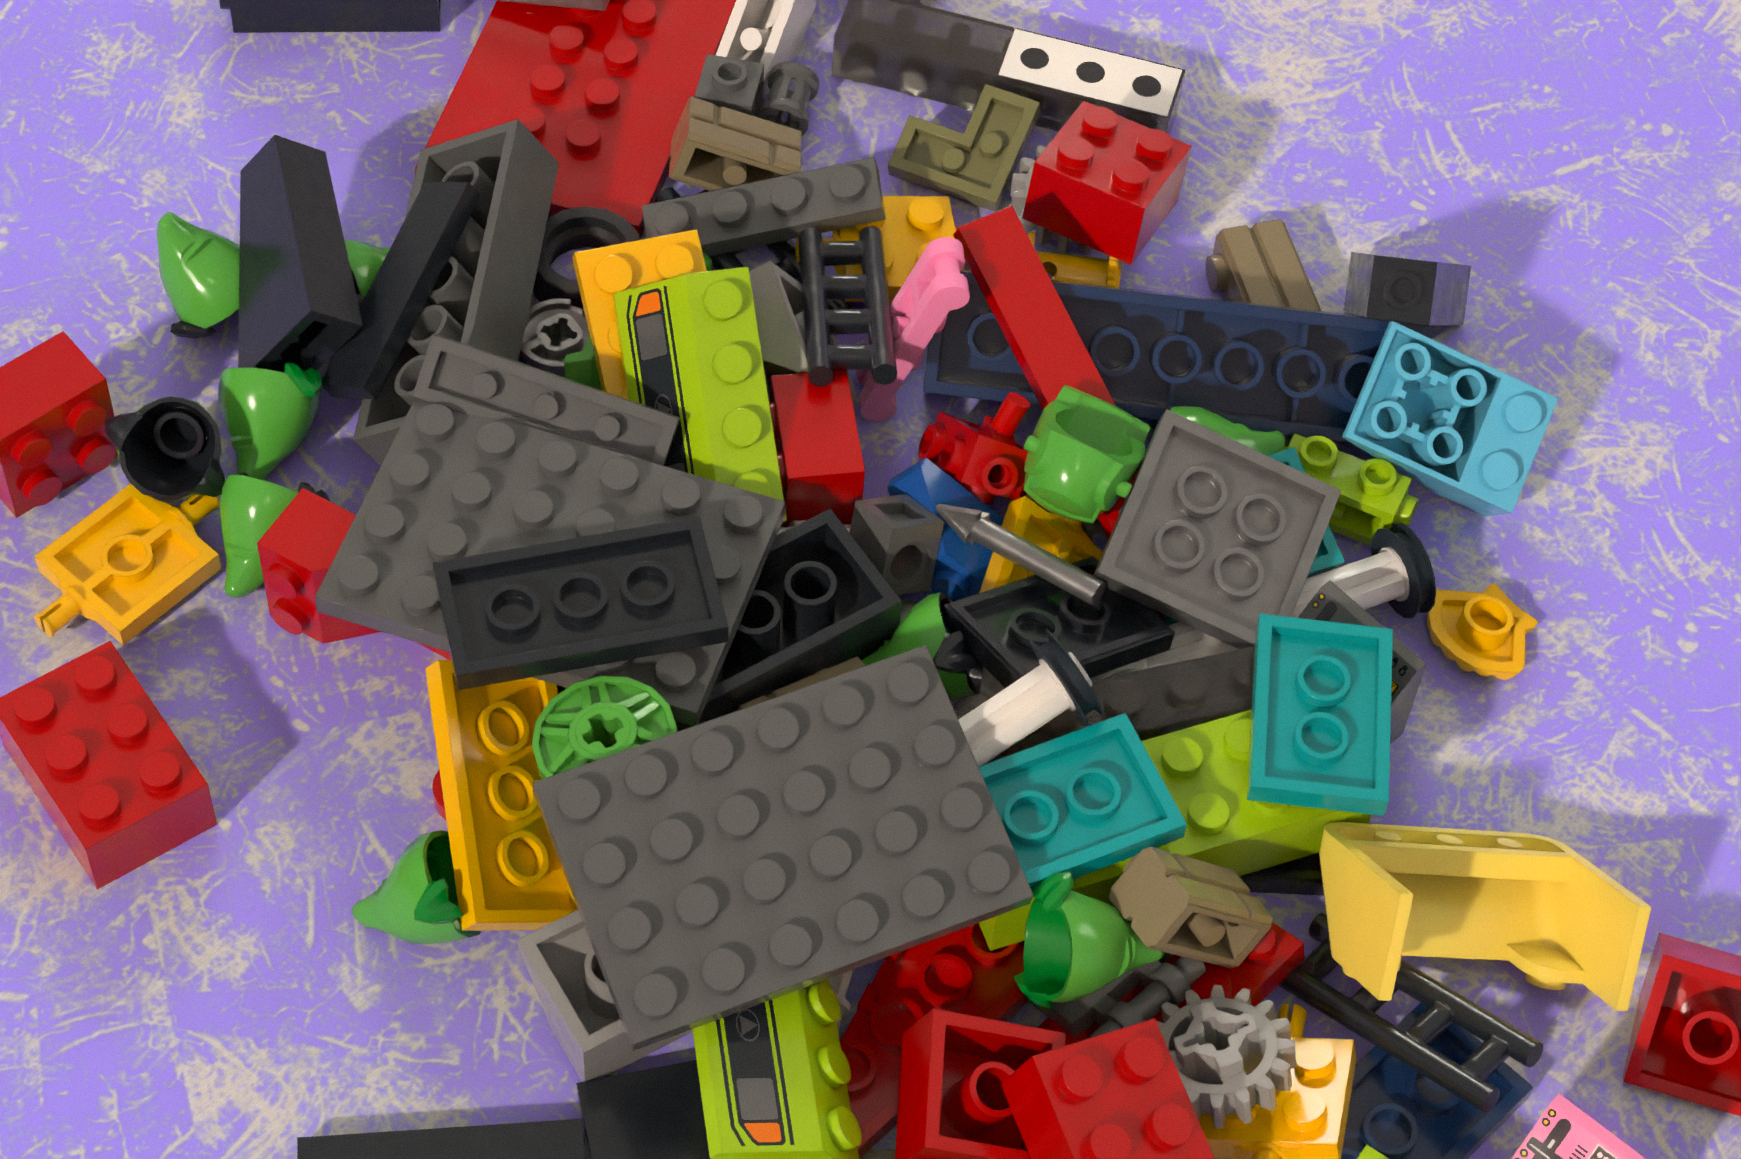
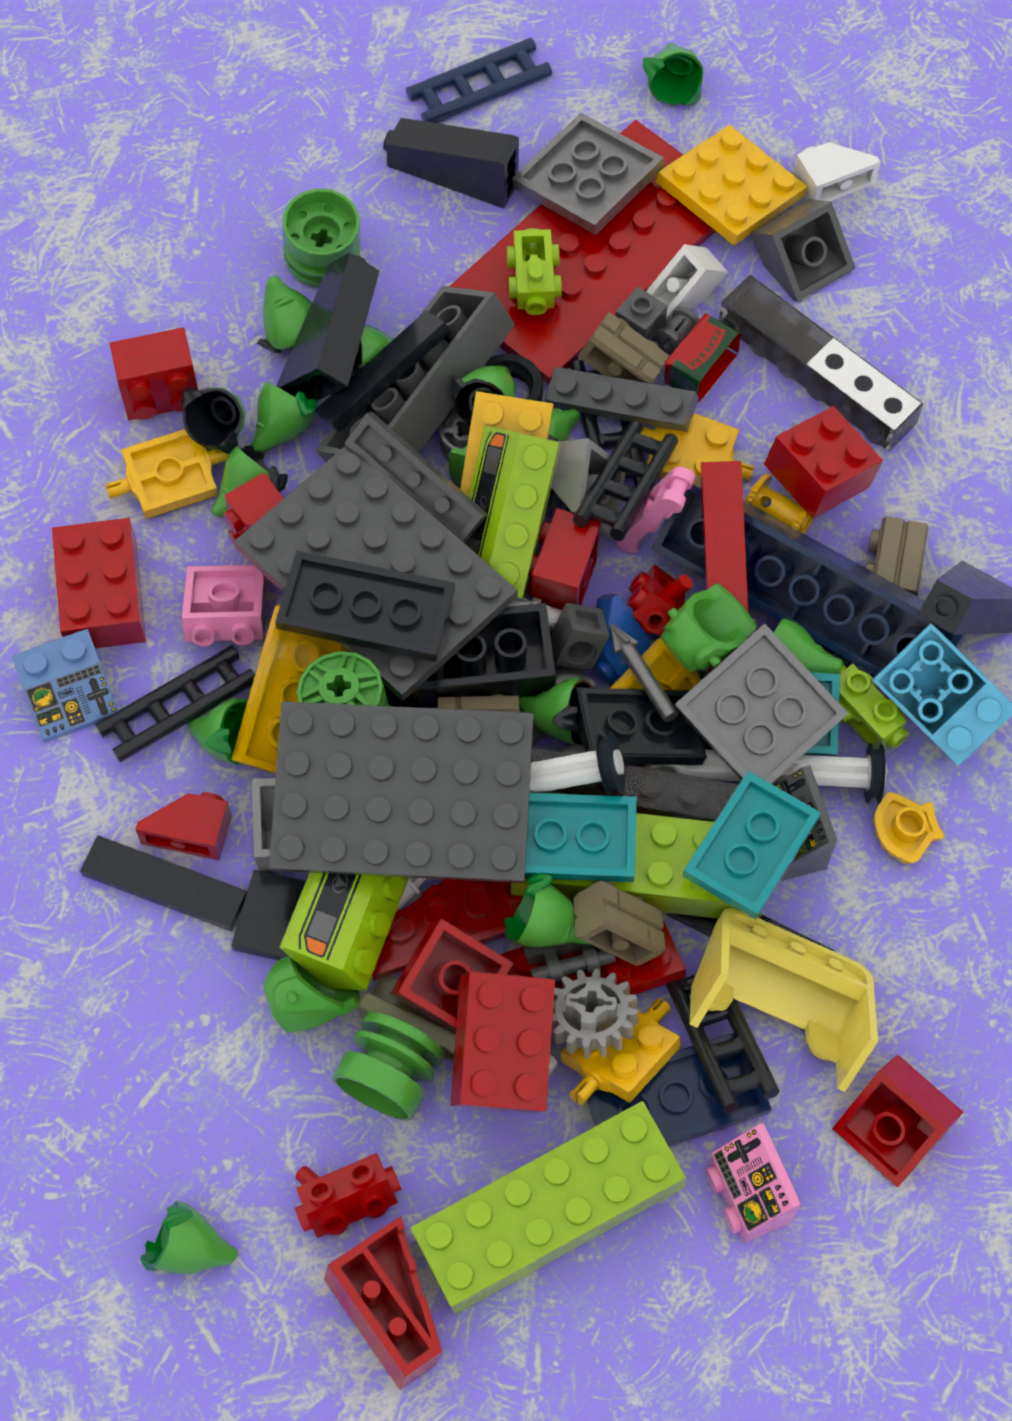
camera: 30 degrees right, 10 degrees up
olive plate [888,84,1040,212] -> none
none -> medium blue slope [12,629,118,743]
none -> black bar [95,645,255,763]
none -> red slope [135,792,232,861]
none -> bright pink plate [182,565,266,646]
none -> bright green wheel [282,188,360,287]
none -> hat [451,365,516,426]
none -> lime brick [507,228,562,315]
none -> red piece [664,313,741,402]

